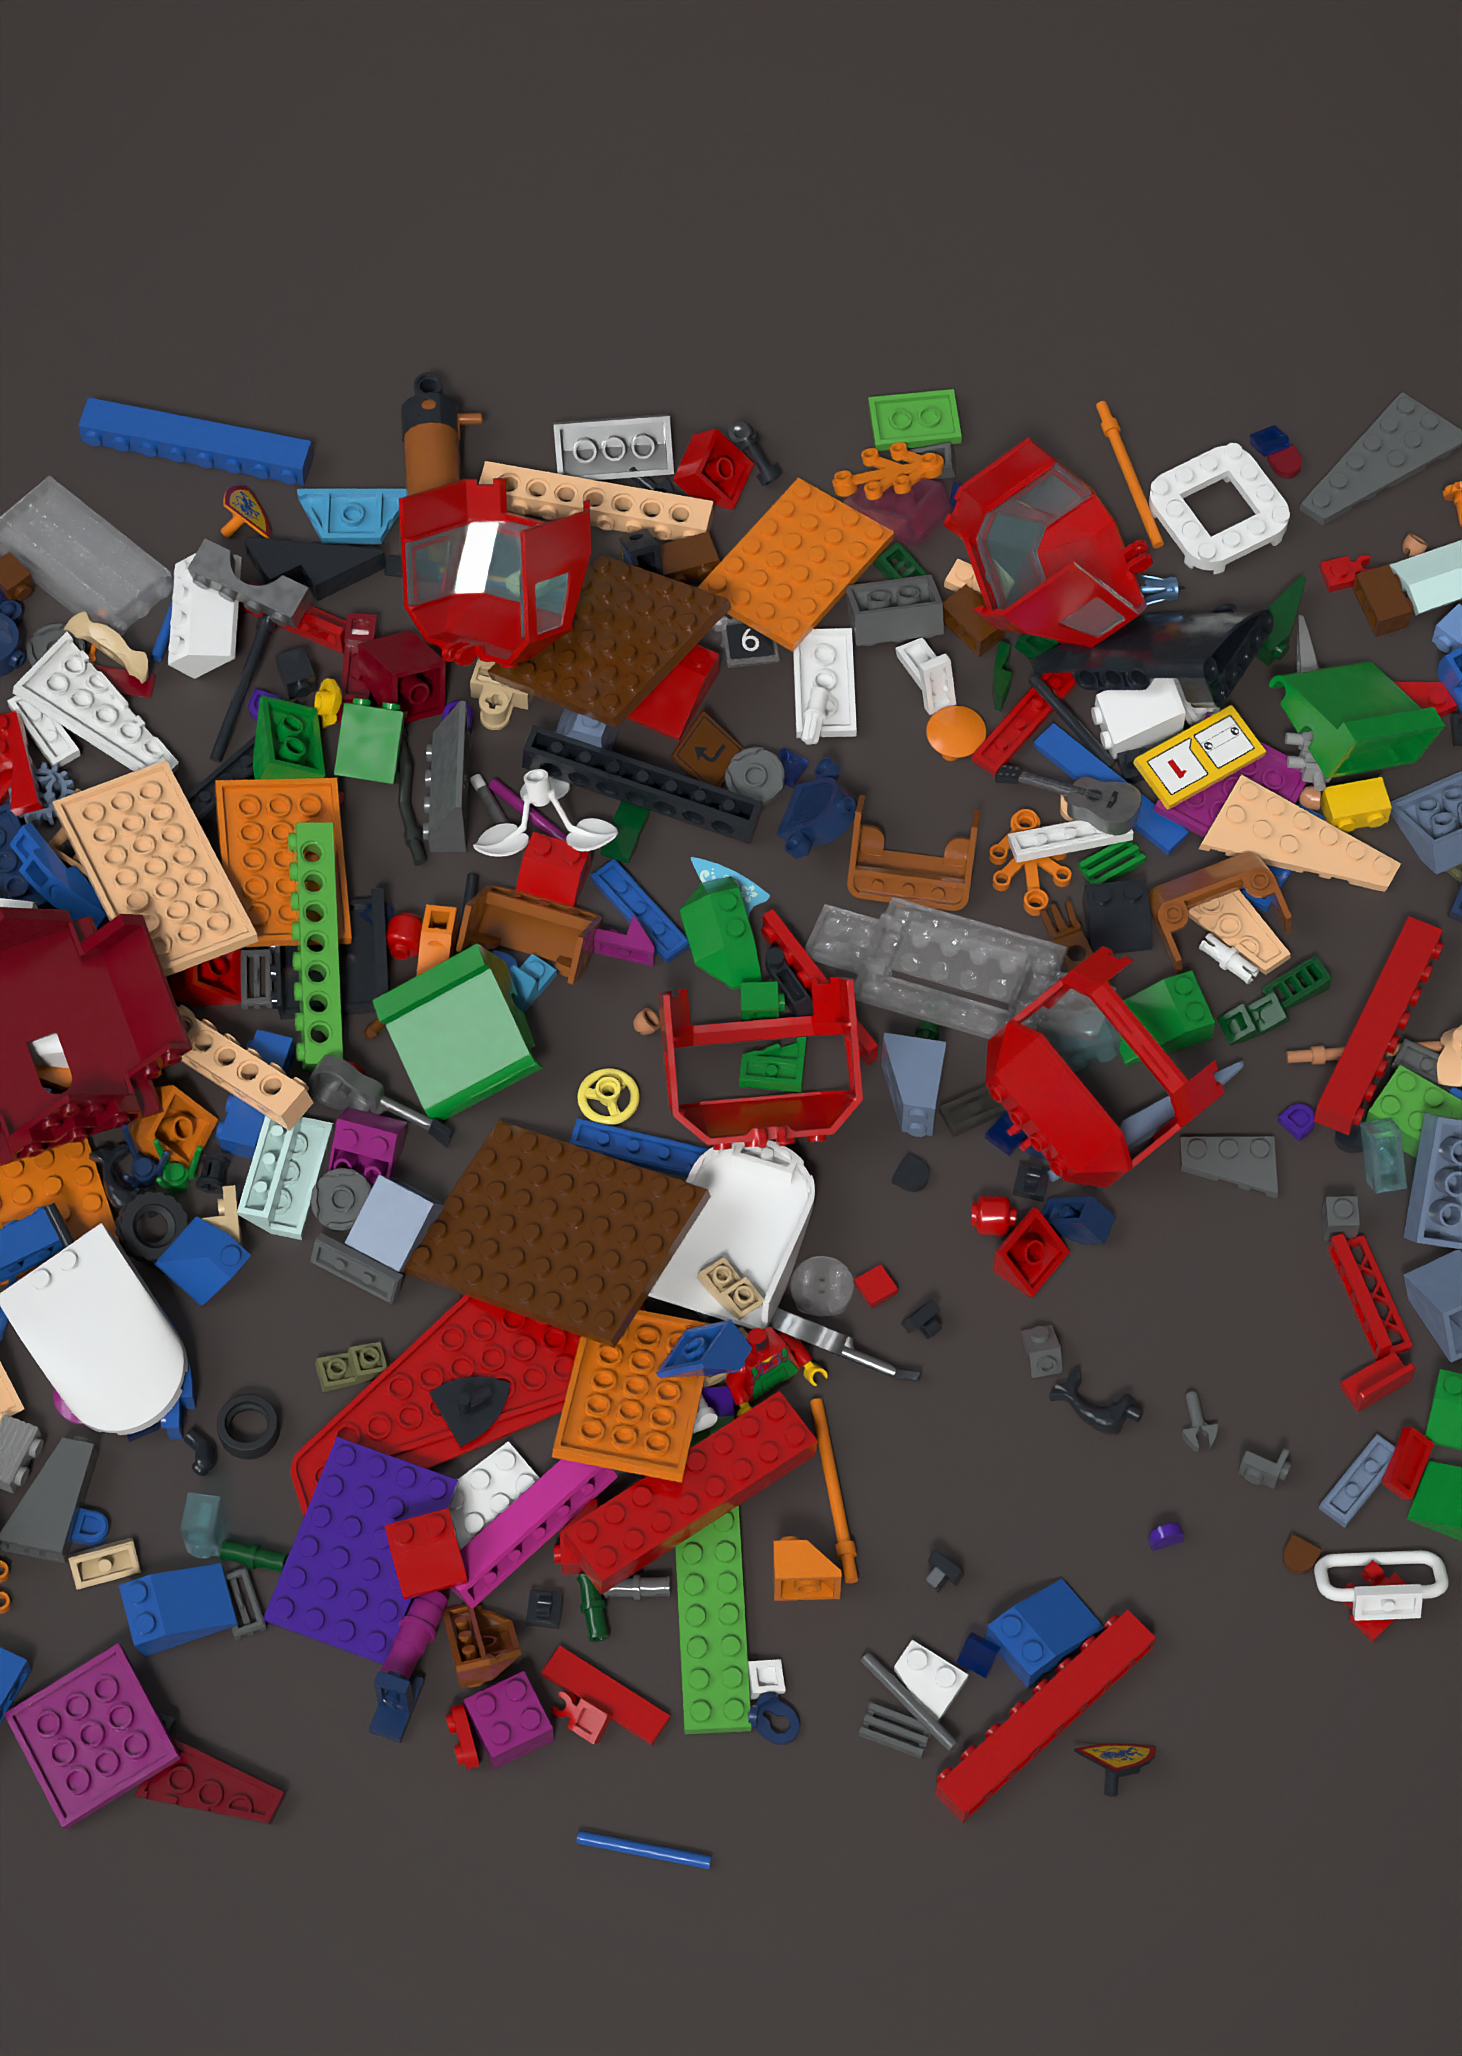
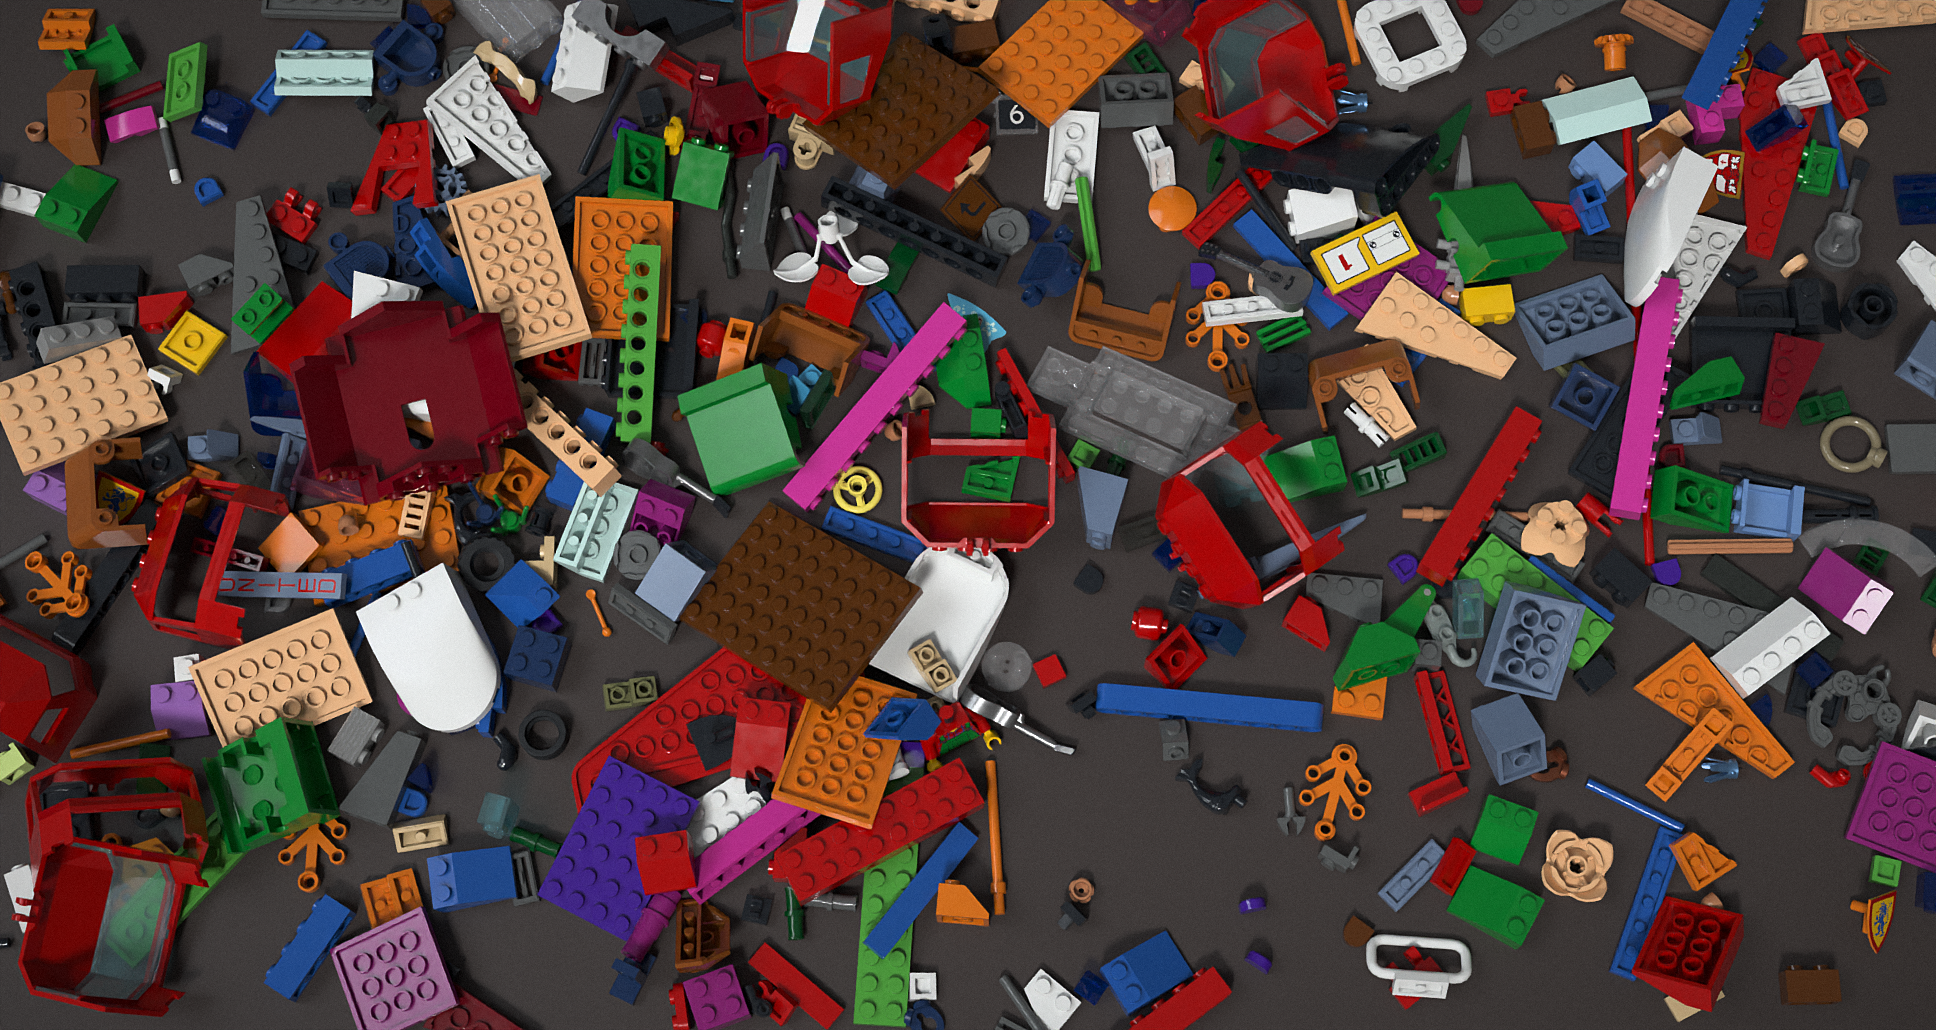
camera: 10 degrees right, 10 degrees up
none -> orange slope [360,868,423,929]
none -> light nougat slope [398,491,436,540]
none -> clear blue slope [407,763,434,793]
none -> dark blue brick [503,625,572,692]
none -> dark purple tile [532,608,563,634]
none -> orange hinge [586,589,612,637]
none -> red slope [730,697,791,782]
none -> black arm [742,984,773,1018]
none -> black bar [745,767,772,804]
none -> dark pink brick [782,302,967,513]
none -> clear green tile [800,369,836,430]
none -> blue tile [862,822,979,959]
none -> tan tile [908,385,935,410]
none -> light nougat slope [954,146,991,189]
none -> bright green plate [1067,439,1100,469]
none -> nougat plate [1069,878,1094,904]
none -> bright green axle [1075,177,1101,272]
none -> blue beam [1095,683,1324,732]
none -> dark purple tile [1190,263,1215,289]
none -> dark purple tile [1245,950,1272,975]
none -> red slope [1281,595,1330,652]
none -> orange plant [1298,744,1371,842]
none -> orange wing [1331,677,1387,720]
none -> green slope [1333,584,1477,692]

